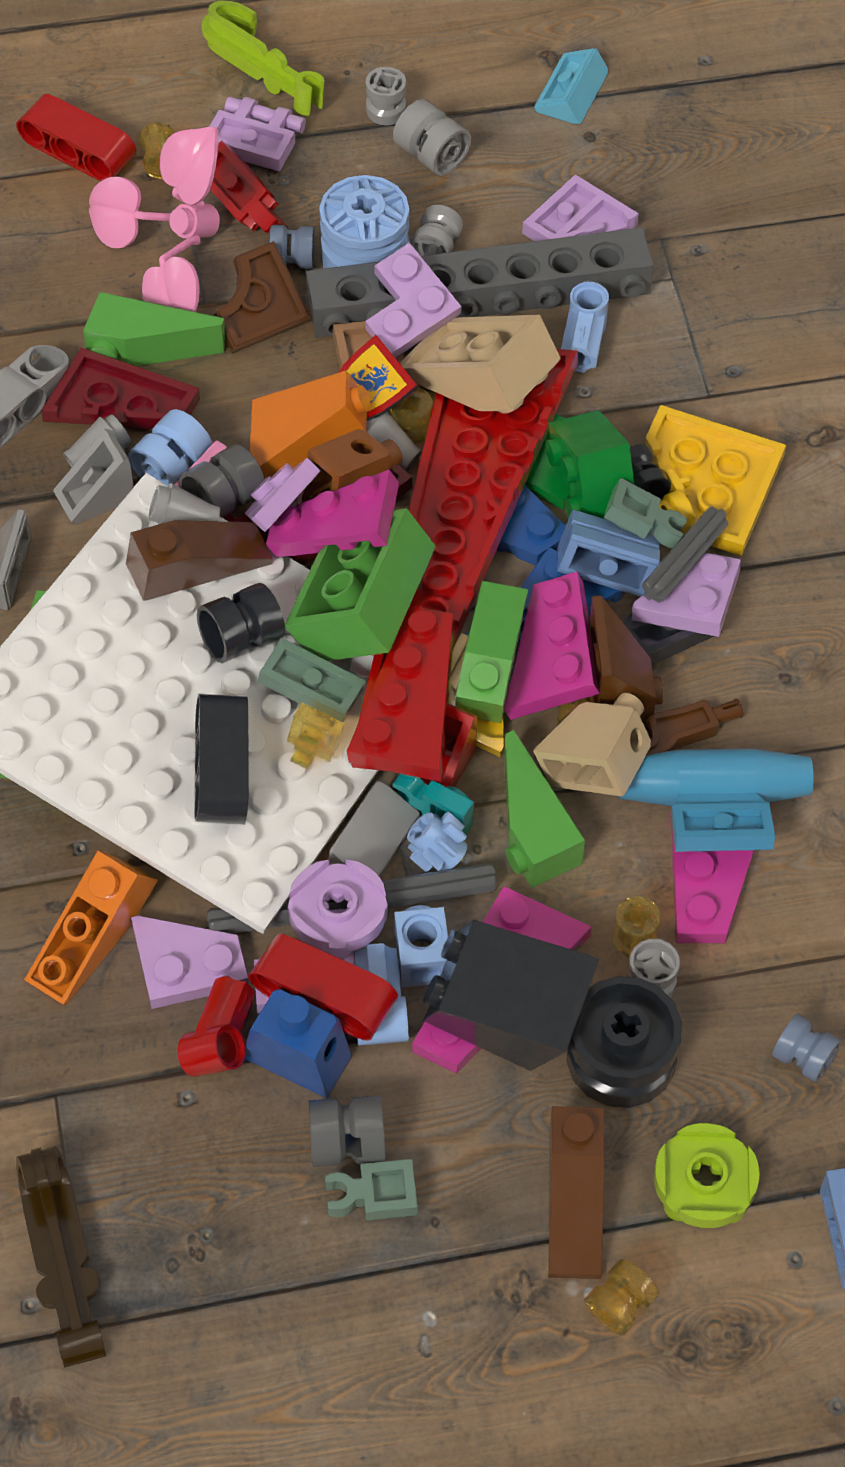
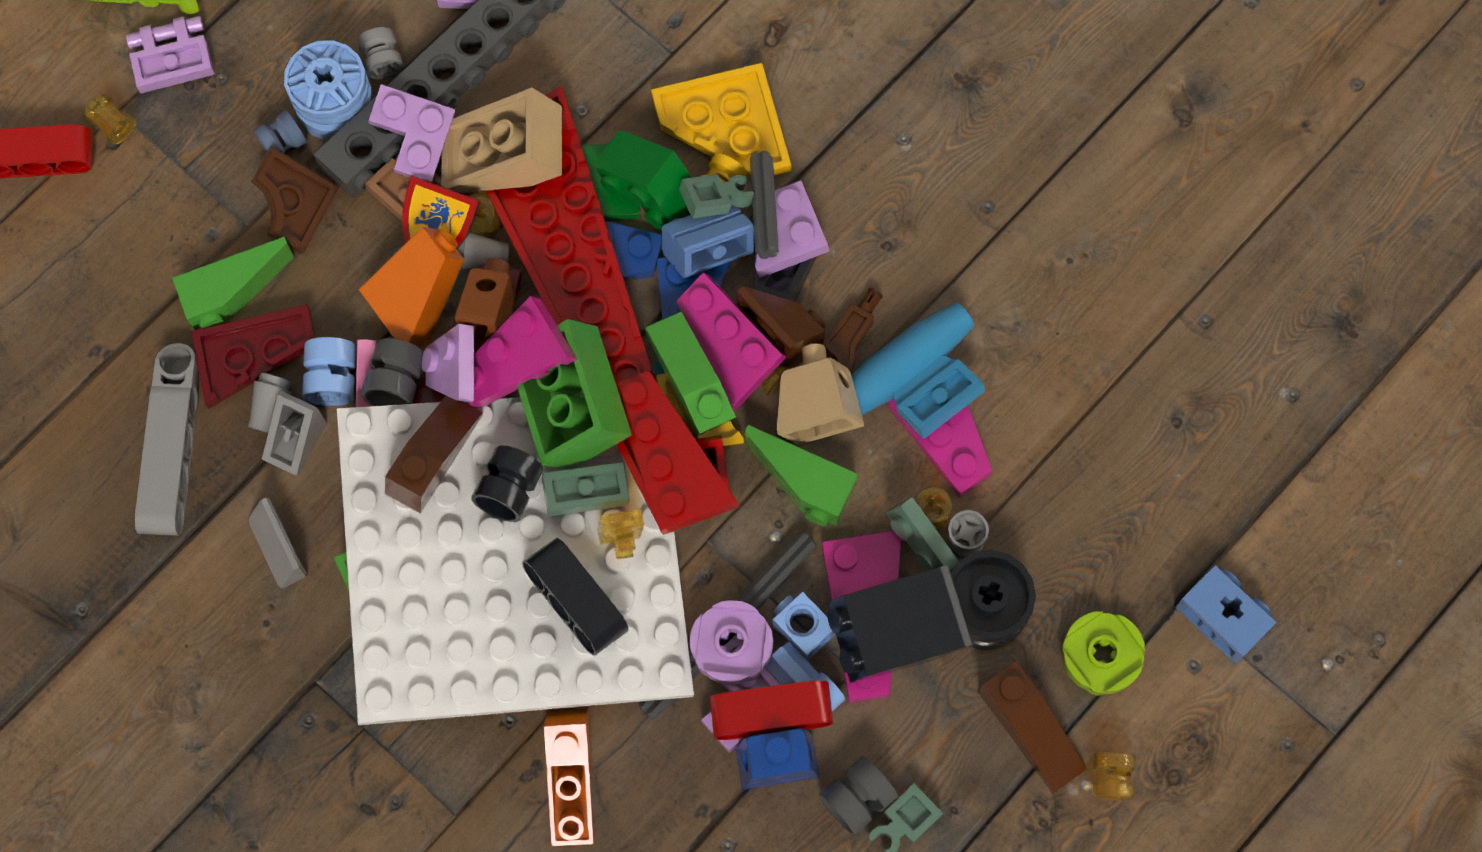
camera: 35 degrees left, 15 degrees up
bright pink plant [89,127,220,312] -> none
lavender wing [131,916,249,1009] -> none
light grey cone [148,483,220,524] -> none
red piece [177,976,255,1077] -> none
red hinge [210,140,288,233] -> none
light grey slope [329,780,420,877] -> none
teal plate [393,774,474,835] -> none
light blue gear [407,812,467,873] -> none
light blue piece [561,282,609,373] -> none
black wheel [630,444,671,499] -> none
sand blue wheel [772,1013,842,1083] -> none
none -> sand green plate [886,497,959,571]

